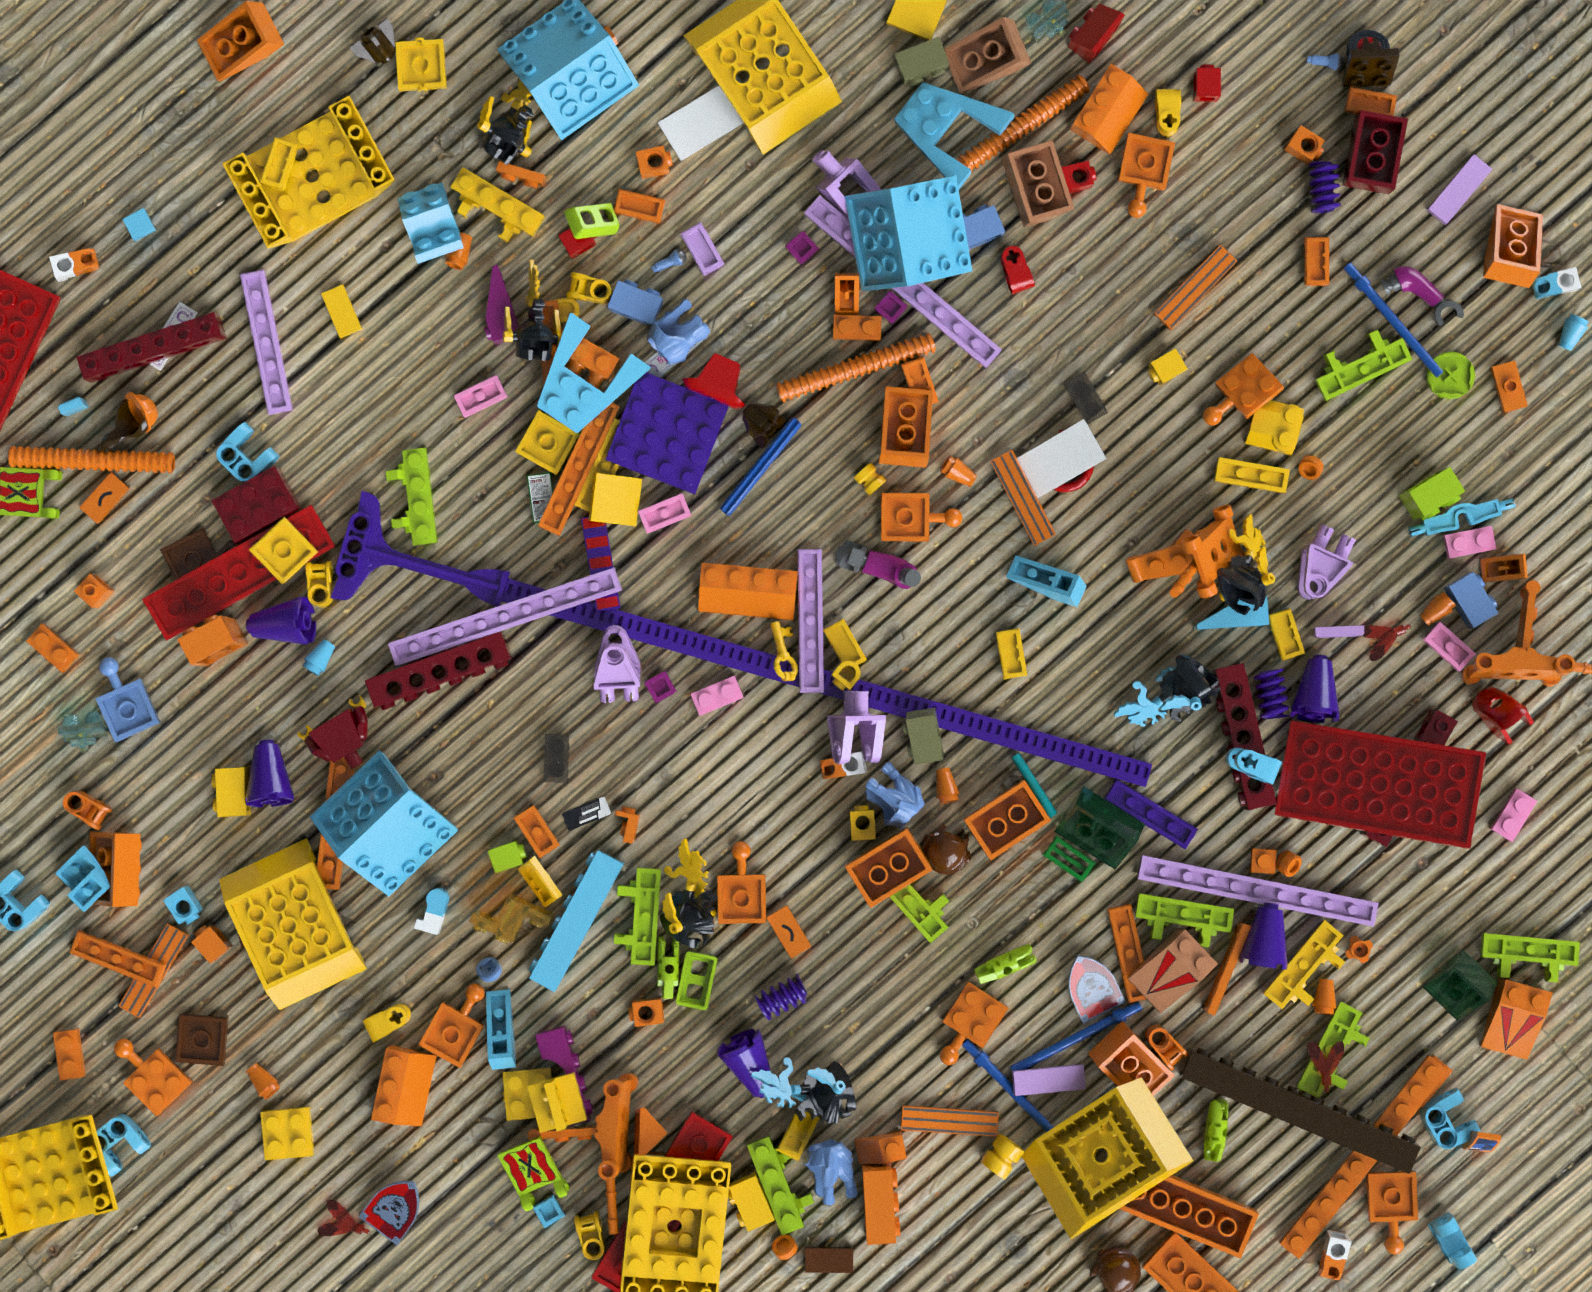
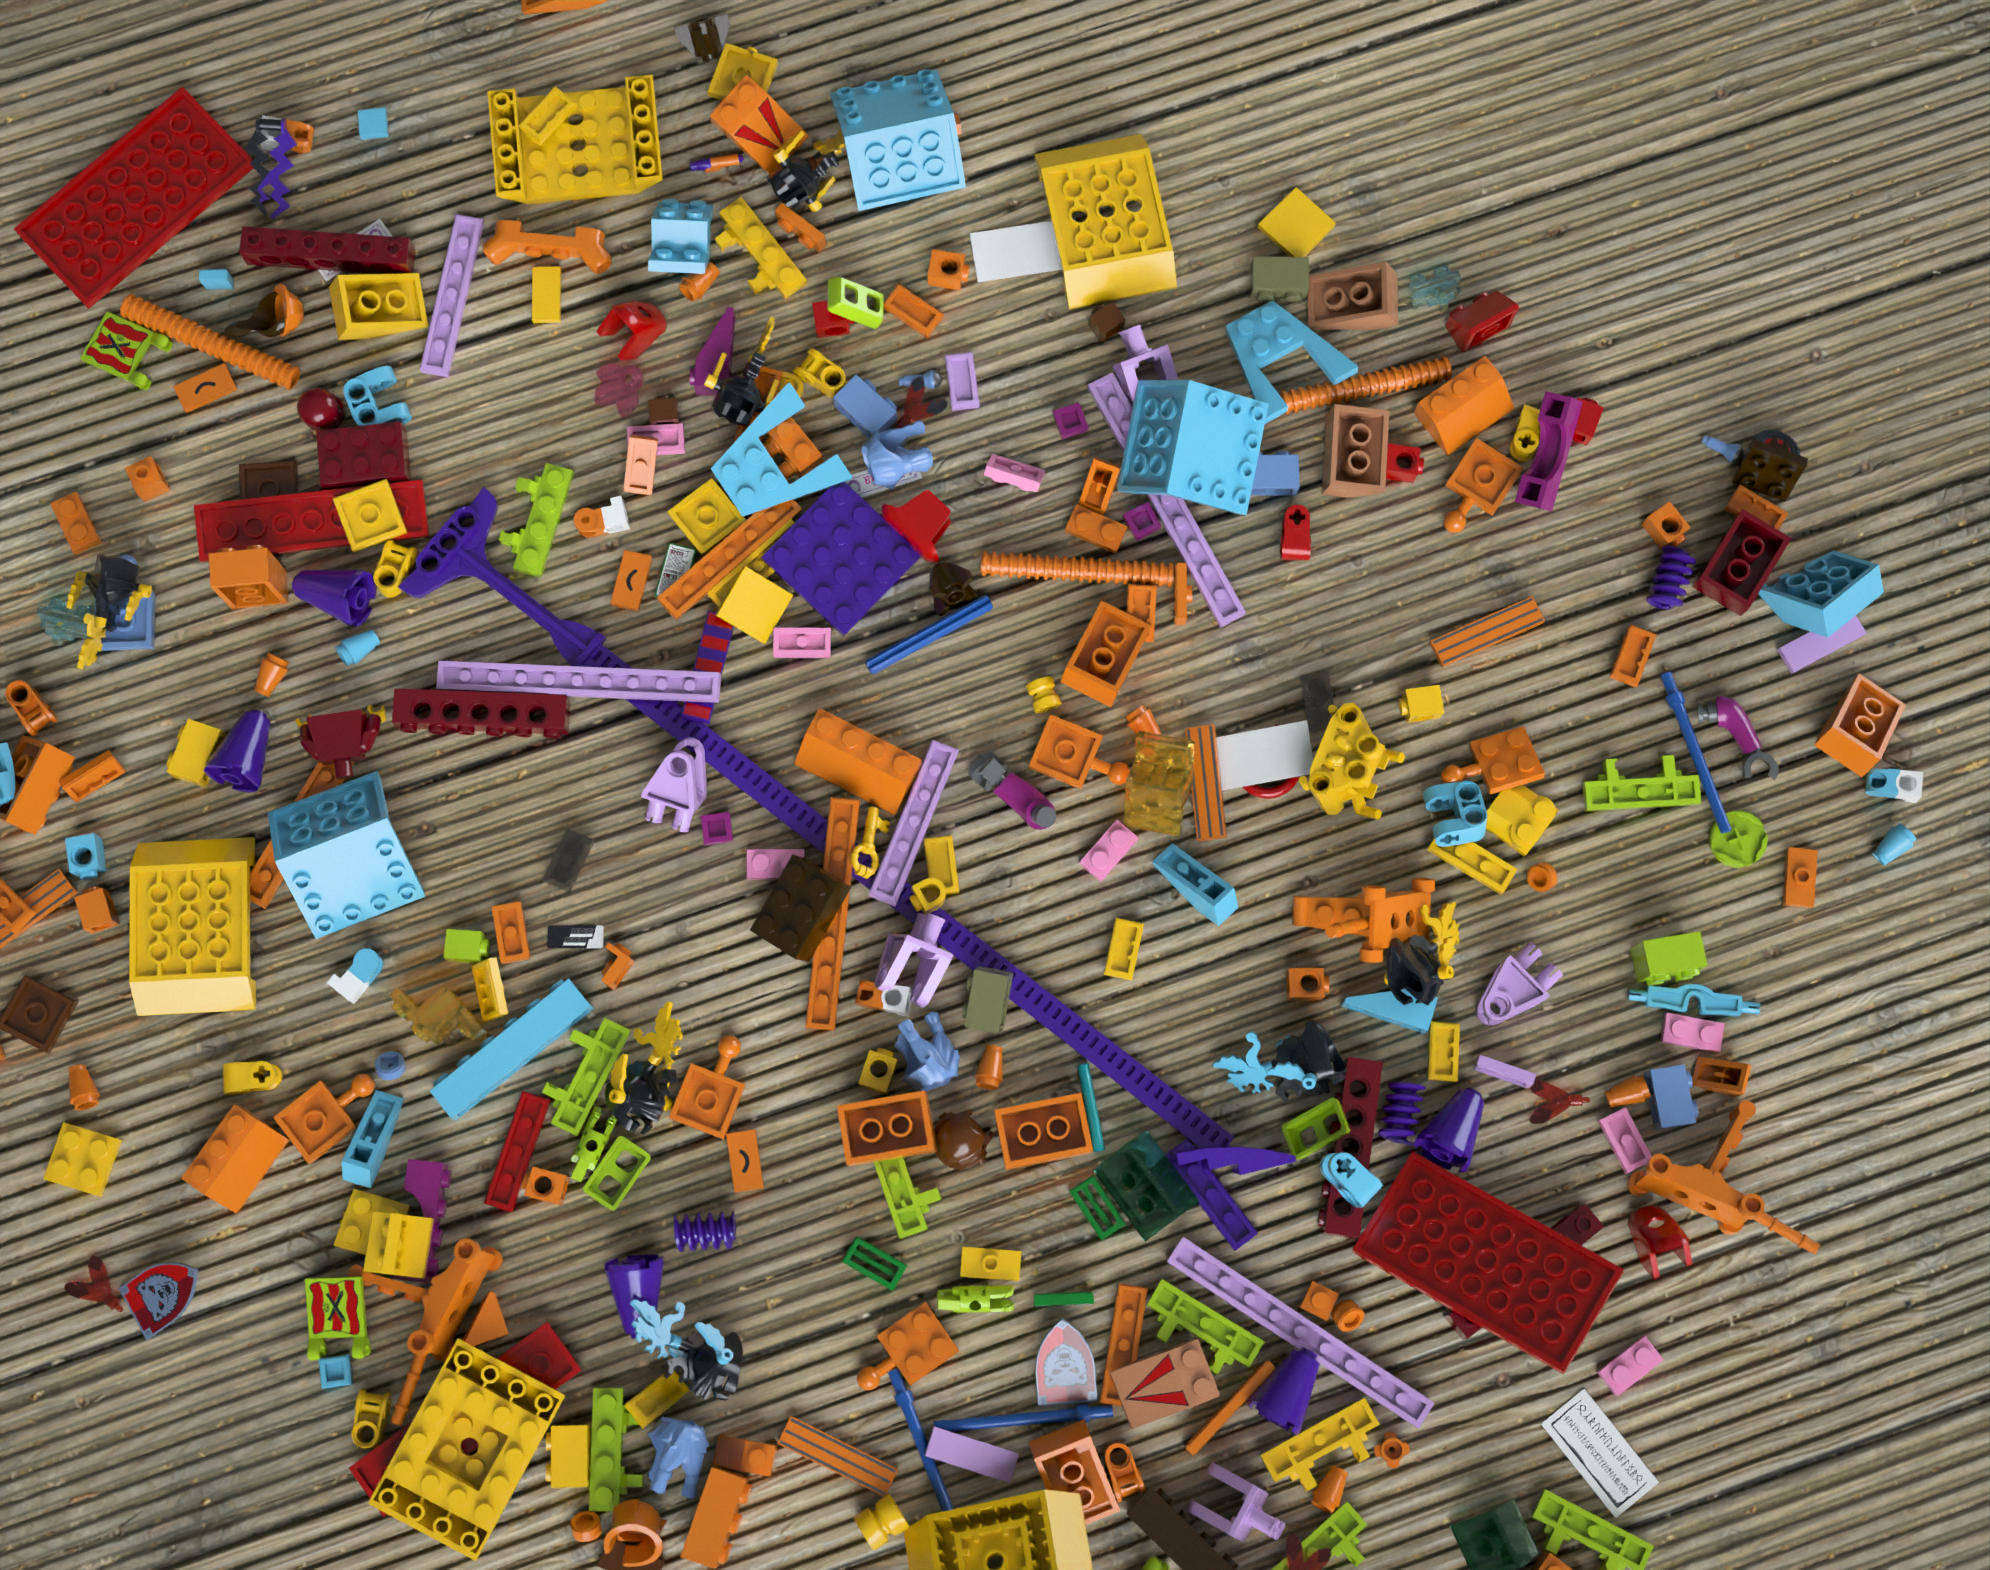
camera: 25 degrees right, 10 degrees down
none -> orange plate [59,750,126,803]
none -> helmet [66,554,152,670]
none -> piece [245,117,297,219]
none -> orange cone [254,653,289,697]
none -> dark red helmet [297,388,346,432]
none -> yellow slope [329,273,428,340]
none -> orange plate [482,220,612,274]
none -> red tile [484,1091,551,1213]
none -> leg [573,496,630,538]
none -> clear pink plate [595,364,644,417]
none -> red piece [596,301,667,361]
none -> orange helmet [604,1499,667,1567]
none -> orange tile [610,550,653,612]
none -> plate [623,434,658,495]
none -> reddish brown plate [648,395,680,425]
none -> orange piece [690,154,744,173]
none -> orange slope [709,75,809,175]
none -> dark brown brick [750,854,852,962]
none -> orange tile [805,797,860,1031]
none -> green tile [842,1236,908,1291]
none -> clear red piece [895,377,948,428]
none -> yellow plate [960,1247,1021,1281]
none -> bright pink plate [984,454,1046,492]
none -> green tile [1033,1292,1094,1307]
none -> bright pink plate [1079,820,1139,882]
none -> reddish brown plate [1089,302,1125,343]
none -> clear yellow bracket [1124,731,1195,837]
none -> dark purple slope [1170,1145,1296,1175]
none -> orange plate [1174,563,1192,625]
none -> lavender piece [1186,1462,1285,1542]
none -> lime piece [1282,1097,1350,1160]
none -> orange brick [1286,968,1329,1001]
none -> yellow piece [1299,703,1405,820]
none -> medium azure piece [1422,781,1487,847]
none -> magenta arch [1515,391,1583,512]
none -> white sticker [1541,1389,1659,1518]
none -> medium azure wedge [1758,551,1884,638]

